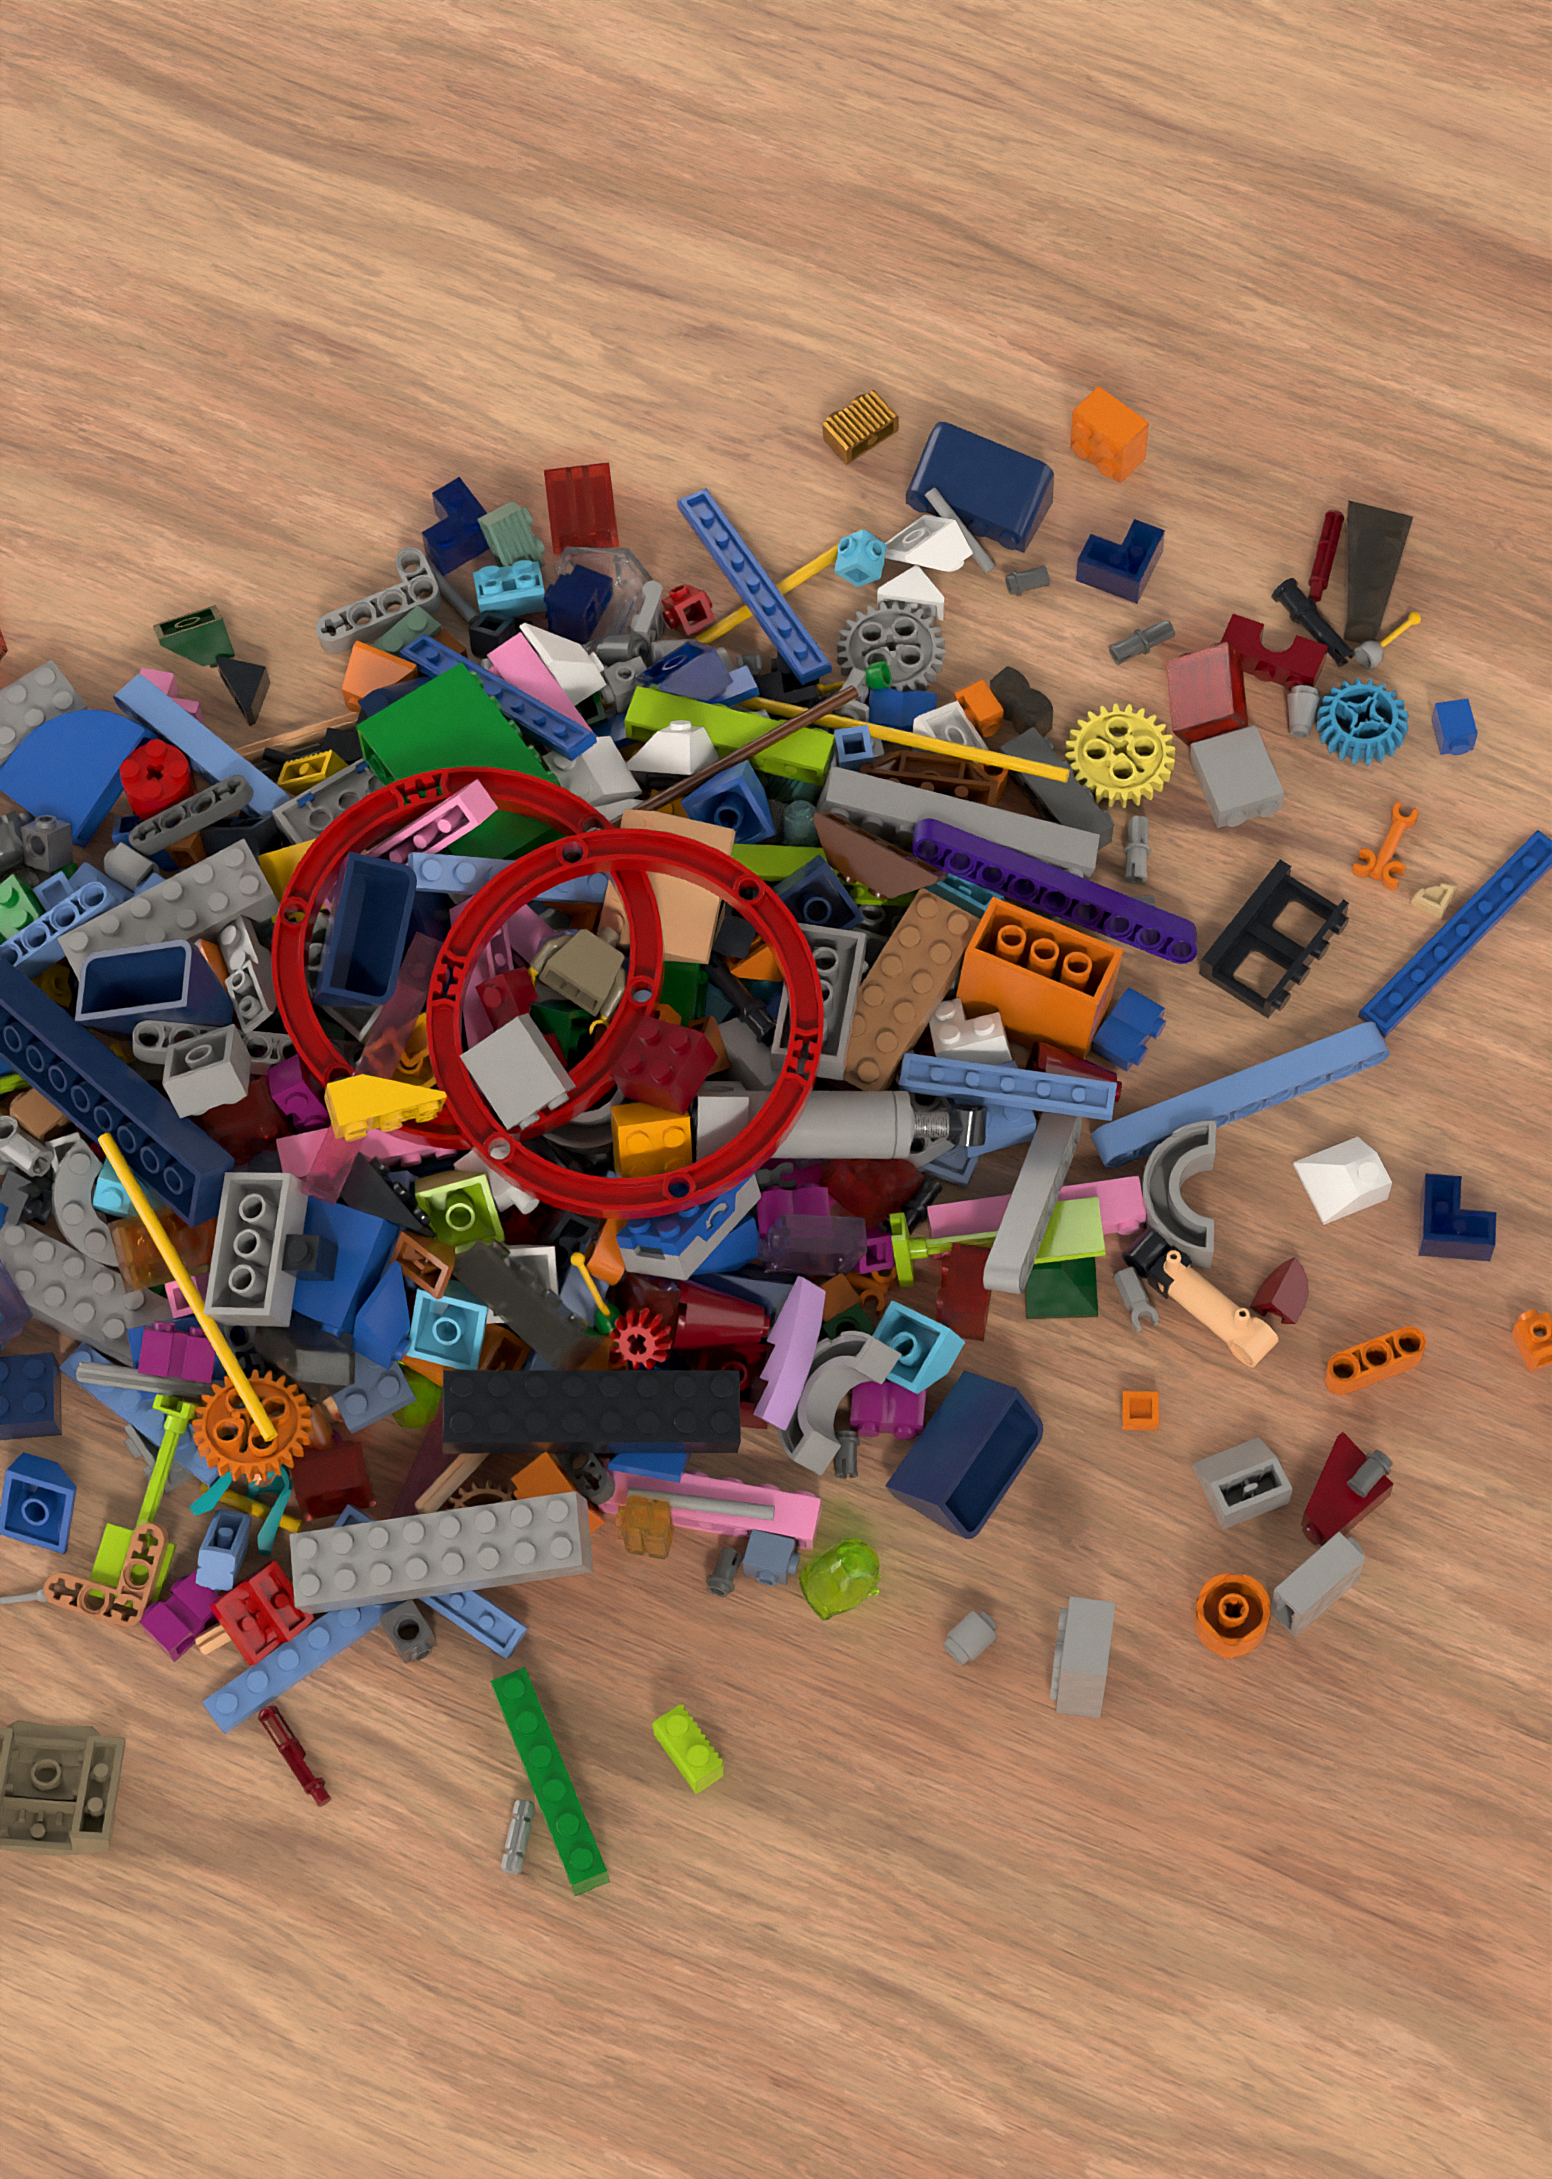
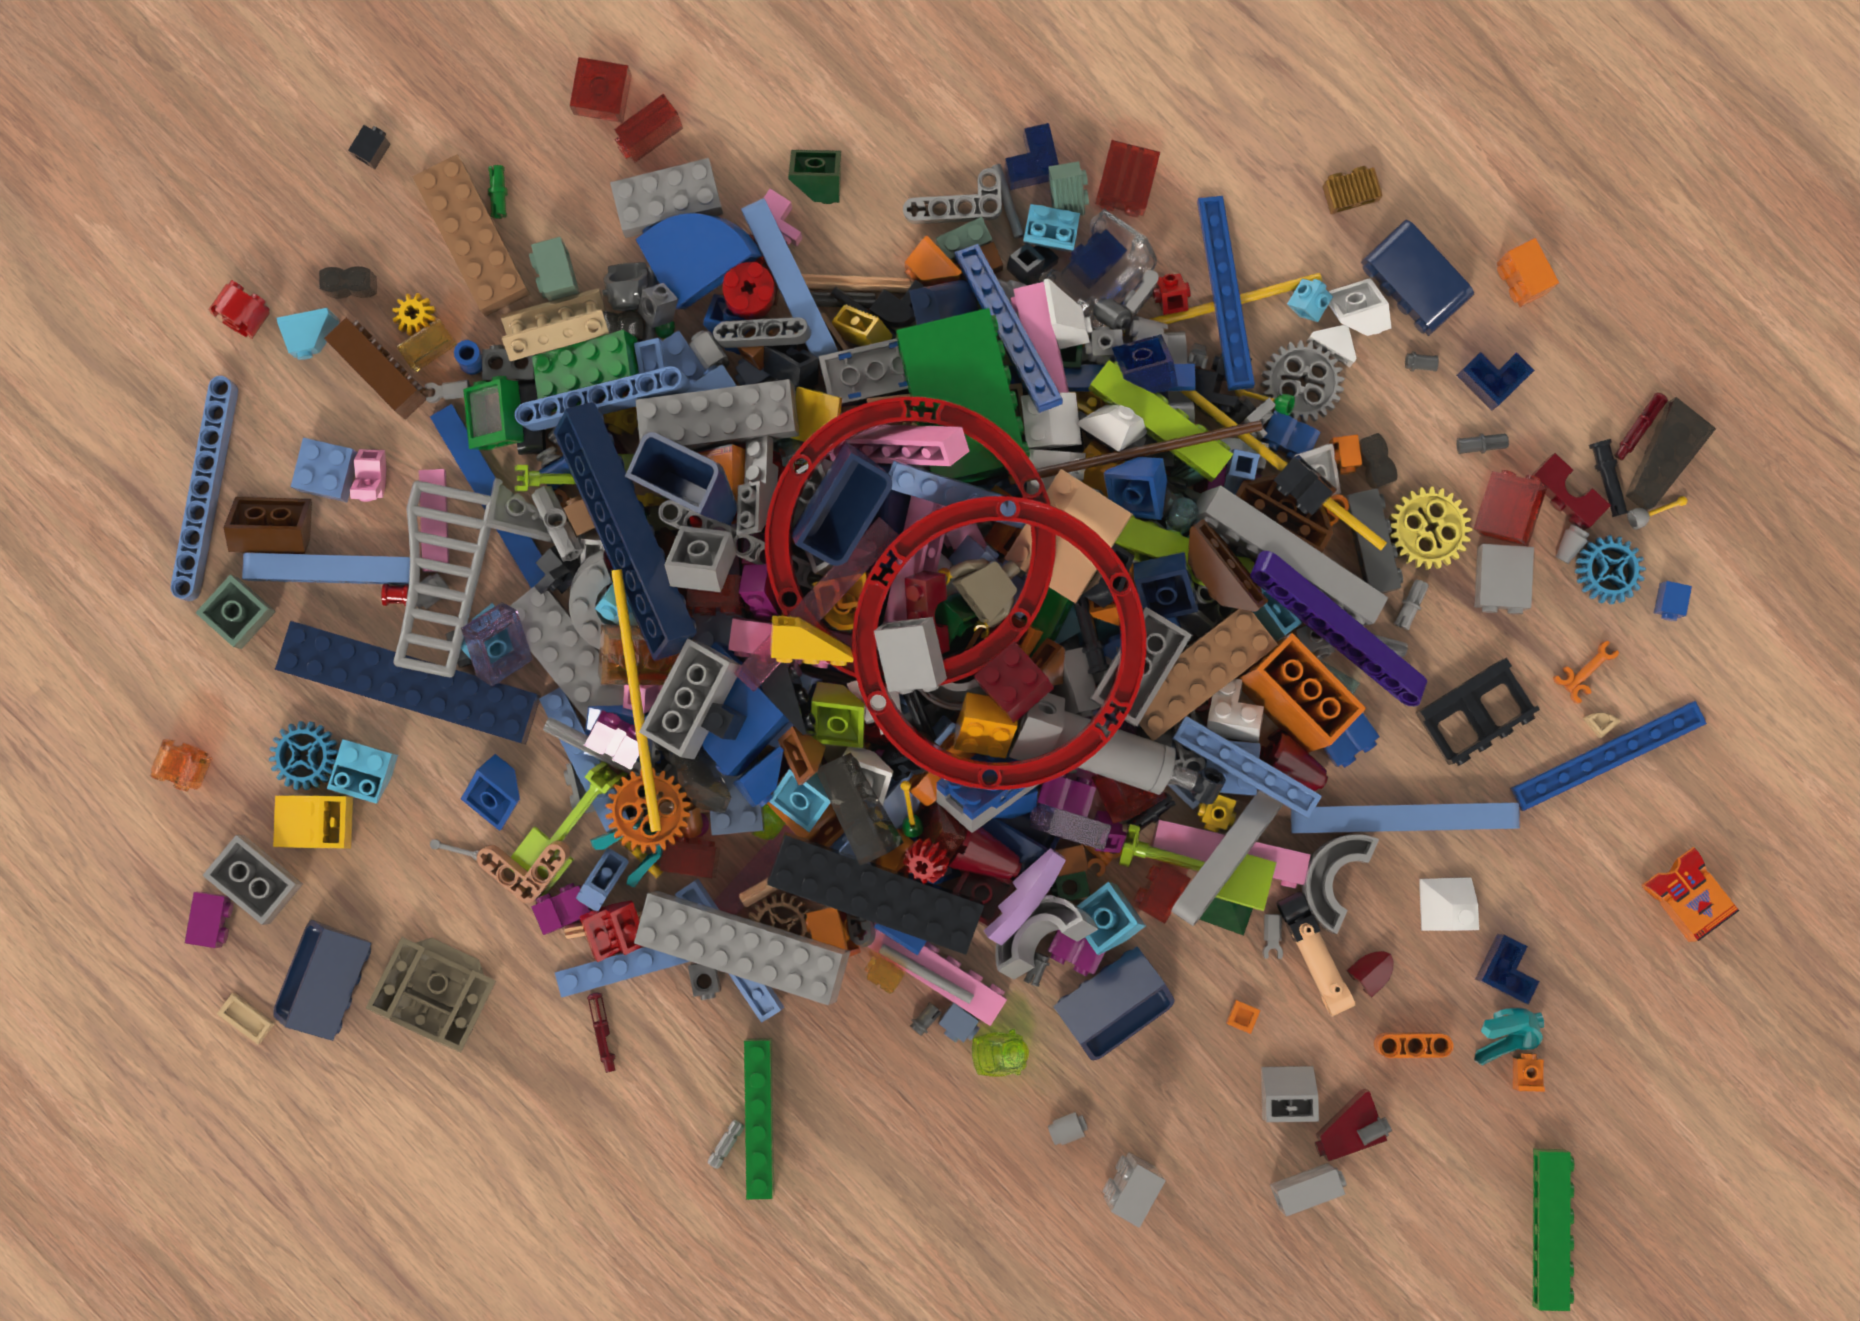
camera: 15 degrees right, 20 degrees up
black slope [215,657,270,726] -> none
lime brick [652,1704,725,1794] -> none
light grey bar [925,487,996,574] -> none
orange brick [1193,1573,1271,1659] -> none
none -> yellow brick [1197,795,1236,833]
none -> black brick [1274,455,1337,515]
none -> teal piece [1474,1008,1544,1066]

